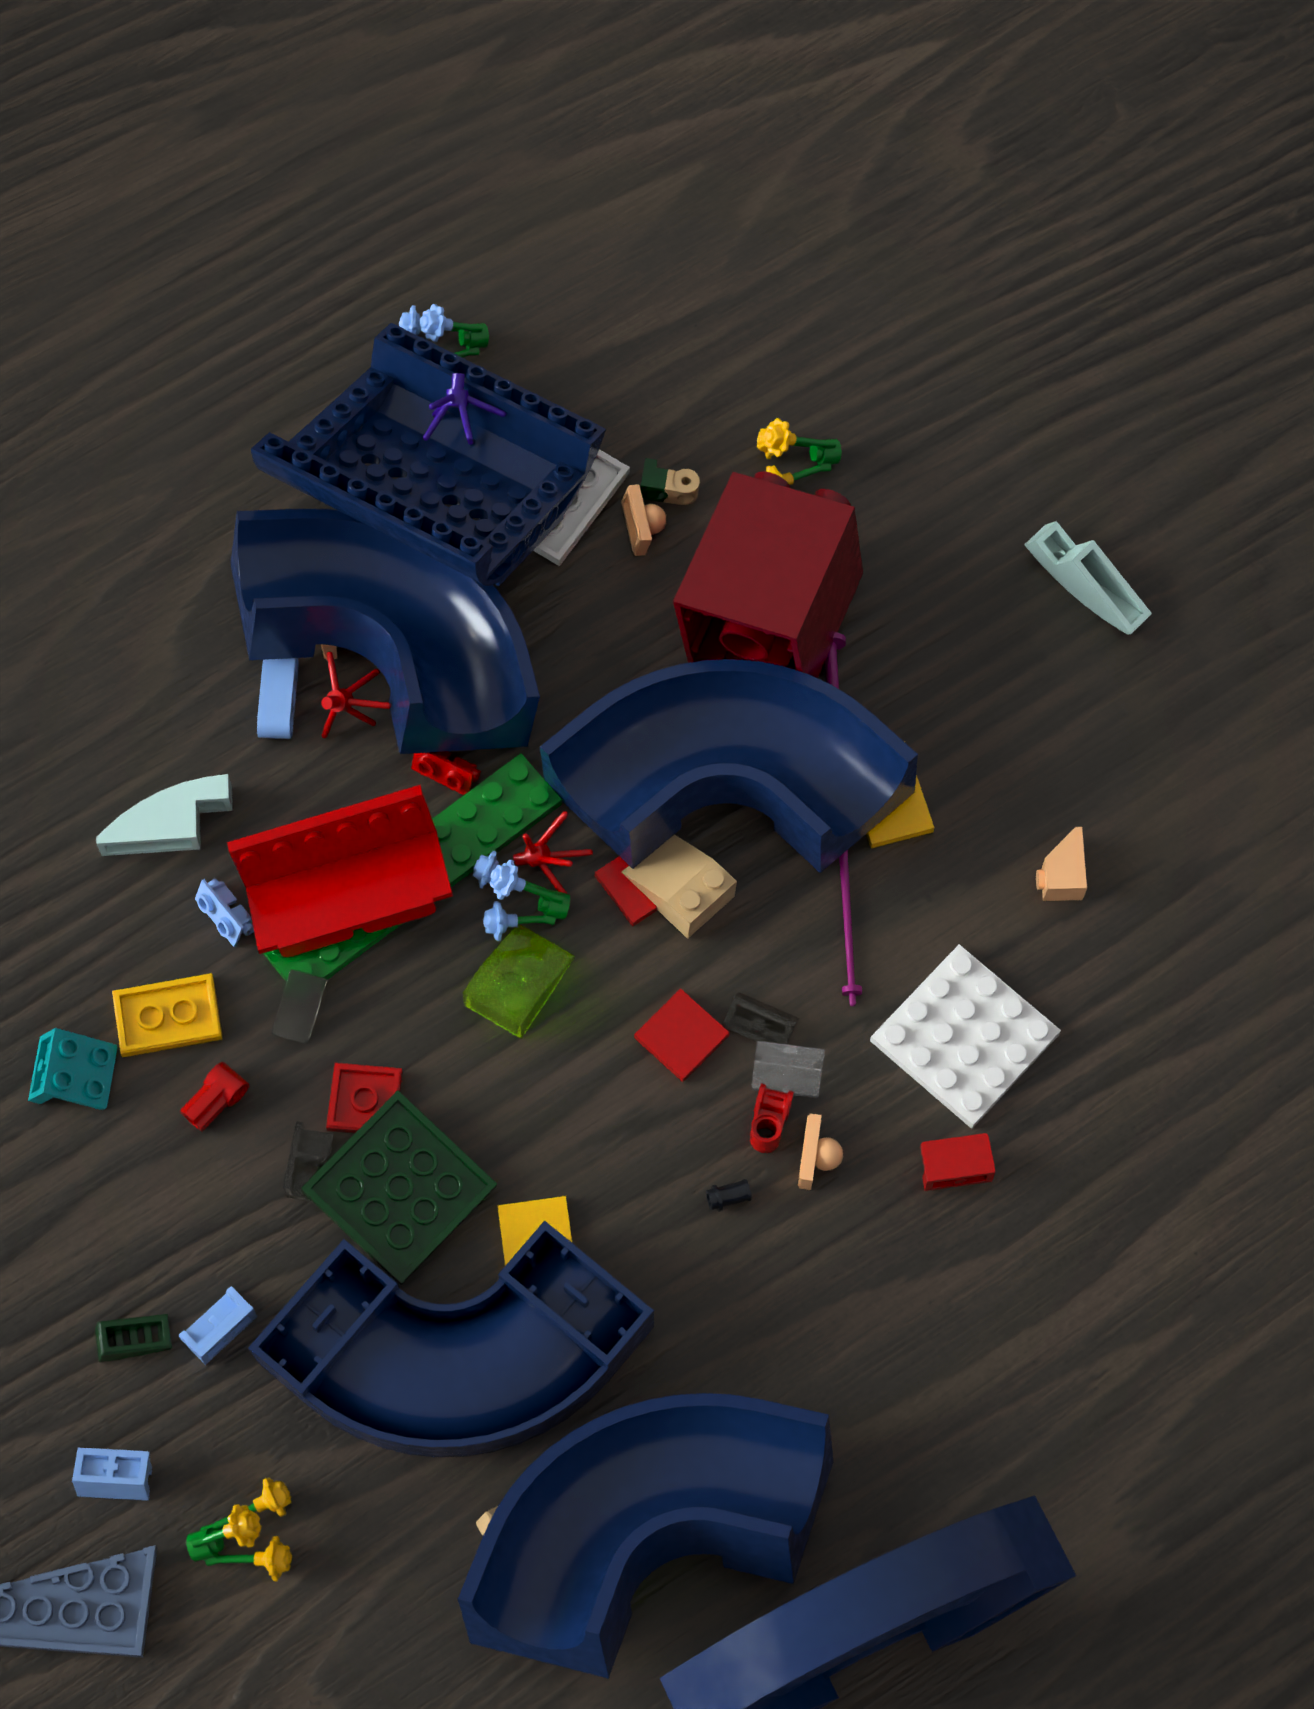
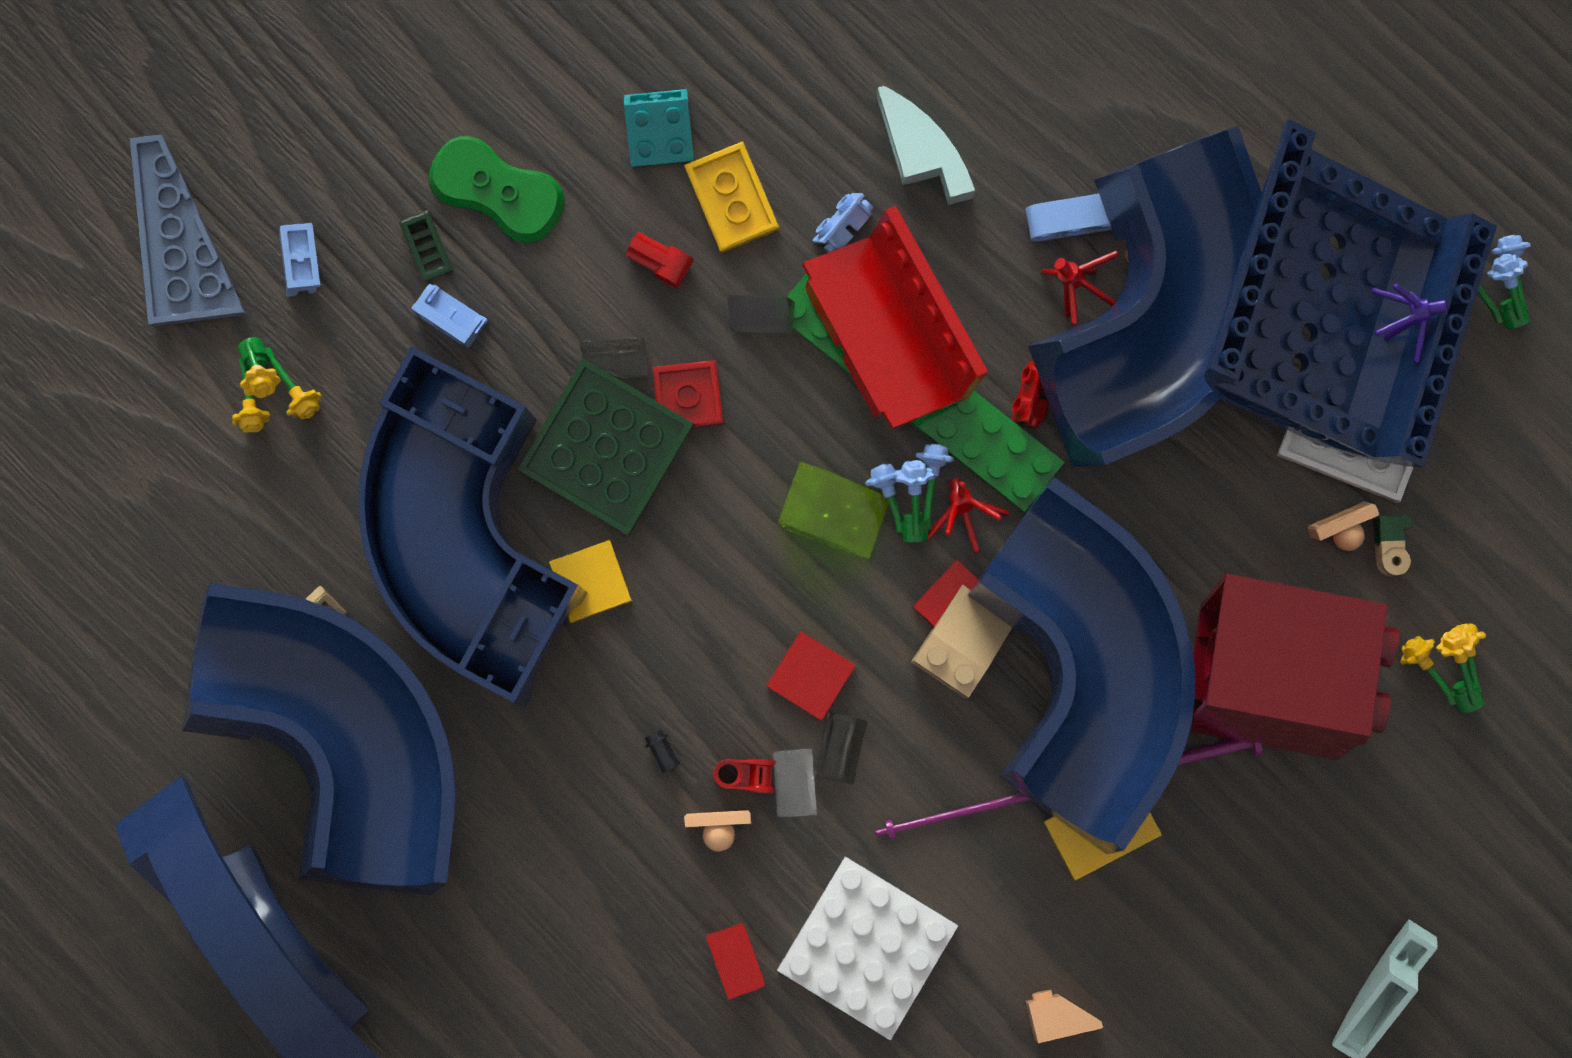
camera: 80 degrees right, 15 degrees up
none -> green plate [428,136,565,243]

